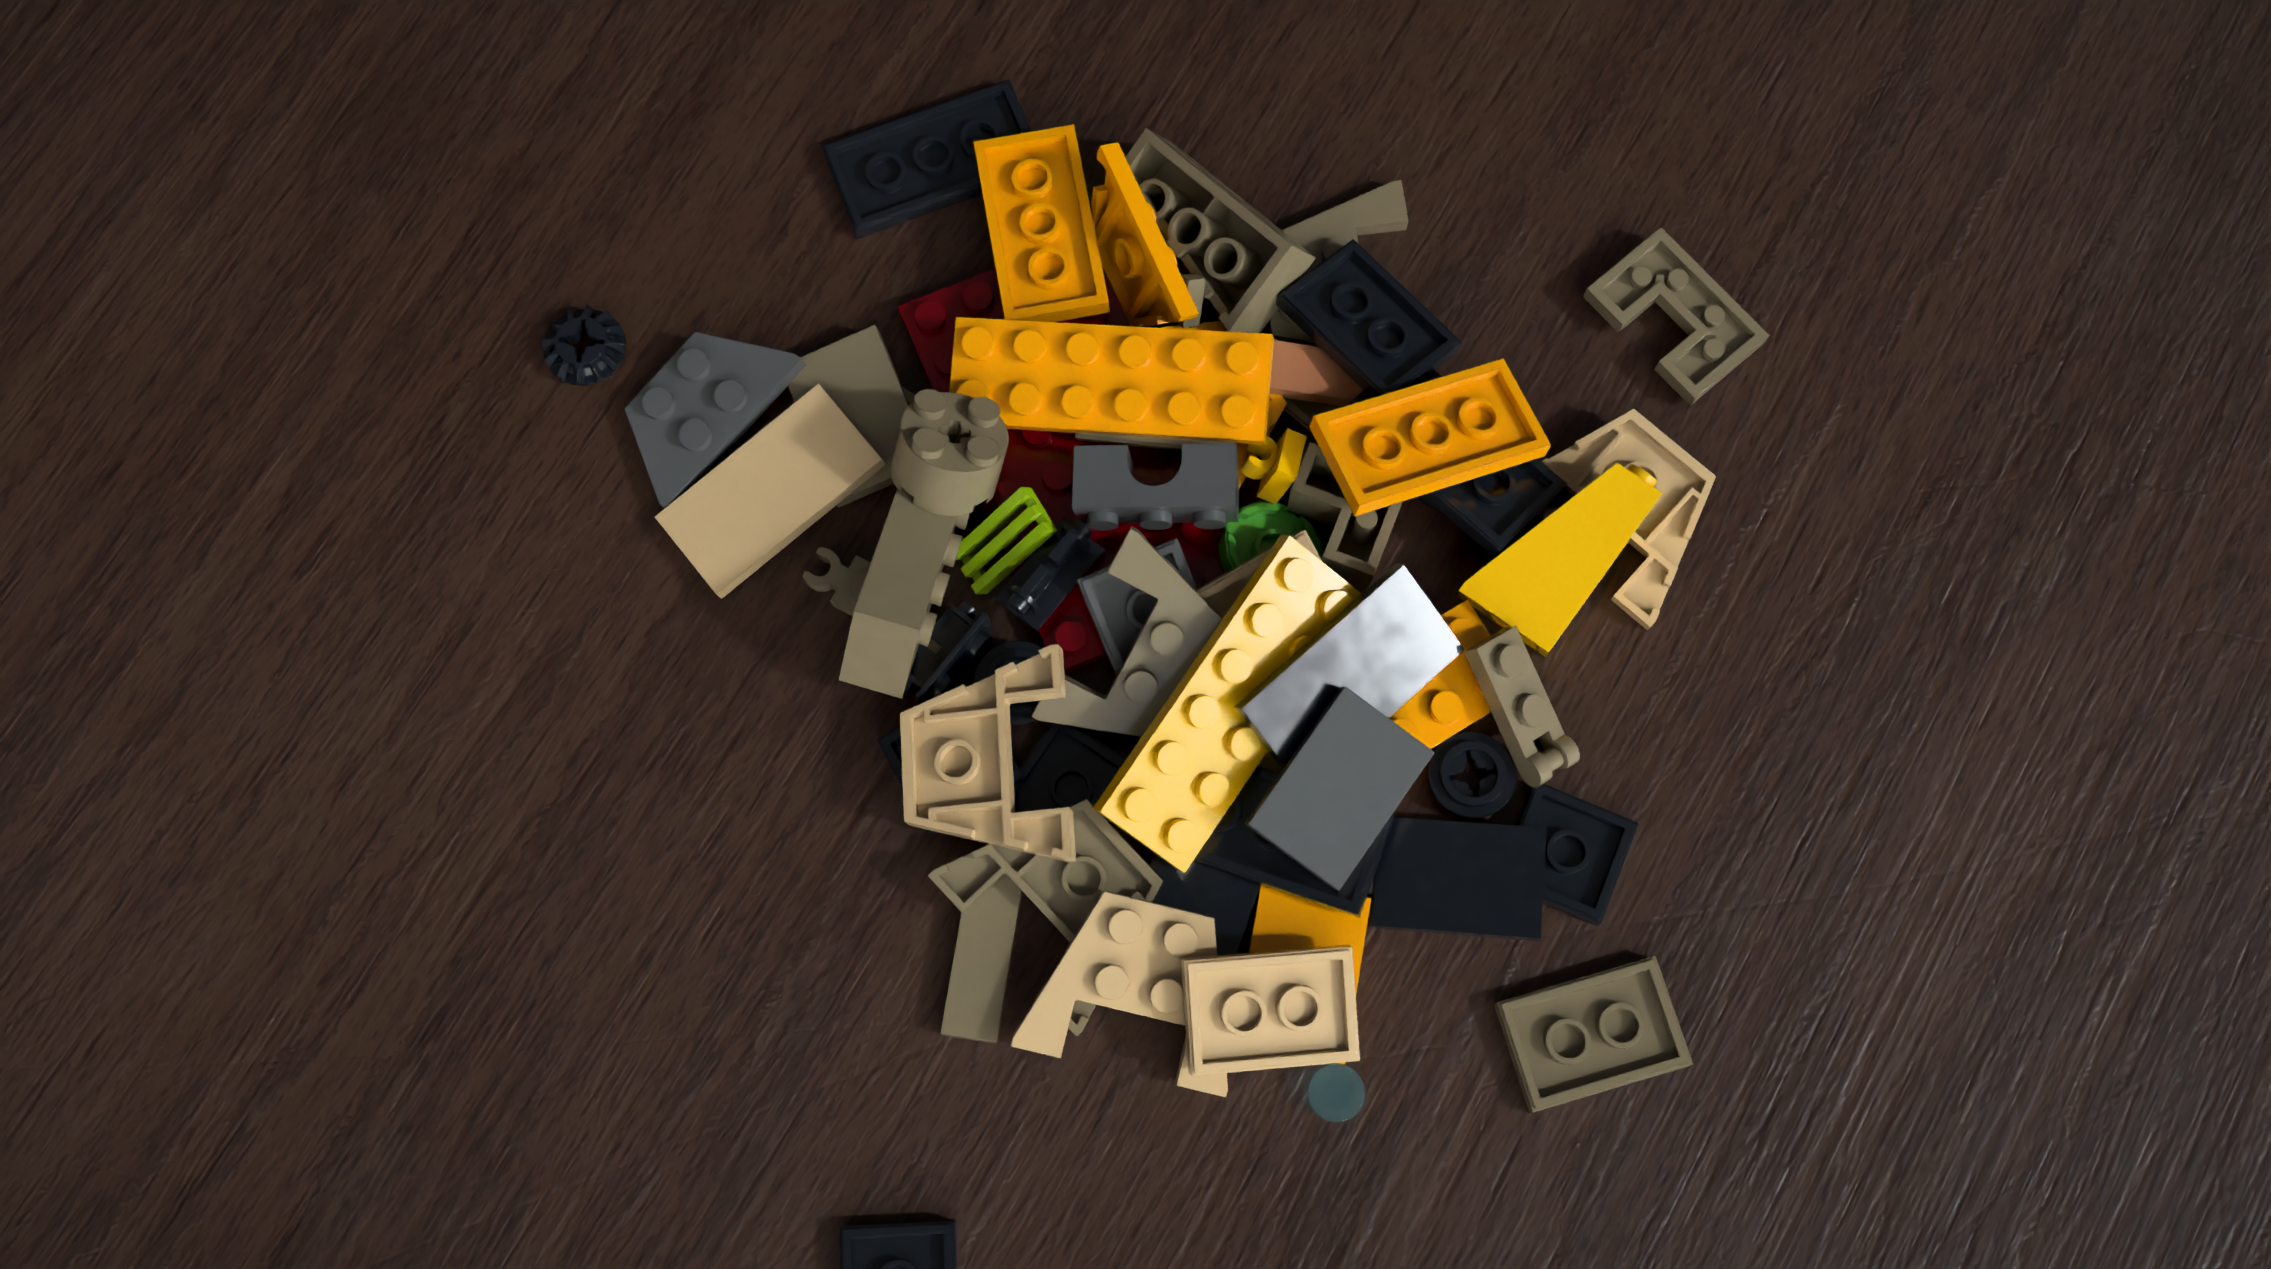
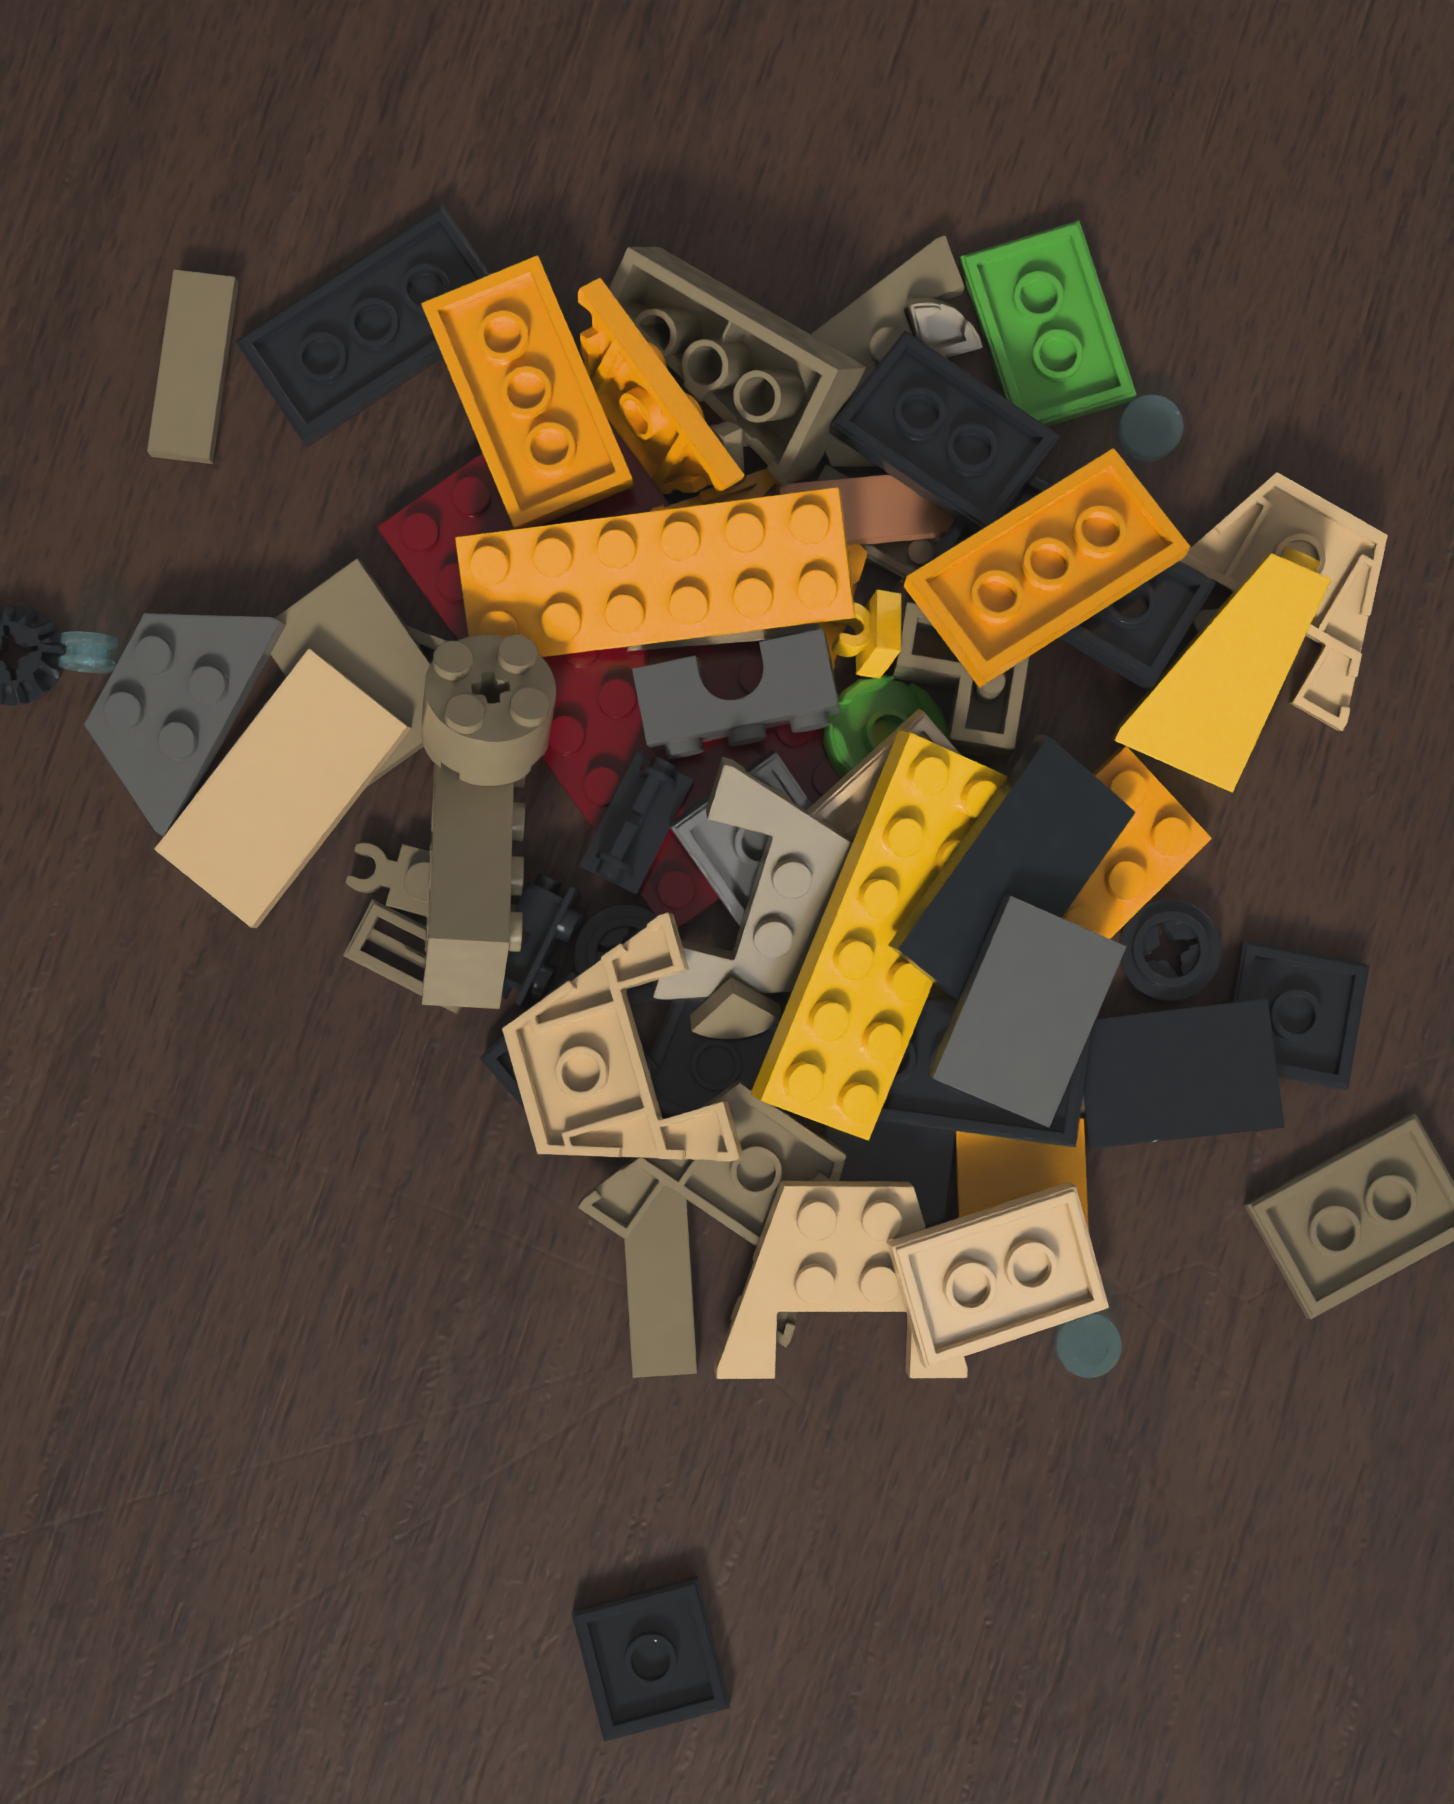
camera: 10 degrees left, 10 degrees up
lime tile [956,487,1058,594] -> none
dark tan plate [1464,626,1580,788] -> none
dark tan plate [1583,227,1770,406] -> none
none -> clear light blue bush [58,631,118,673]
none -> dark tan tile [147,269,239,464]
none -> dark tan tile [343,899,462,1014]
none -> dark tan tile [690,978,782,1039]
none -> dark tan tile [906,297,983,358]
none -> bright green tile [959,220,1137,427]
none -> clear light blue tile [1118,395,1183,461]

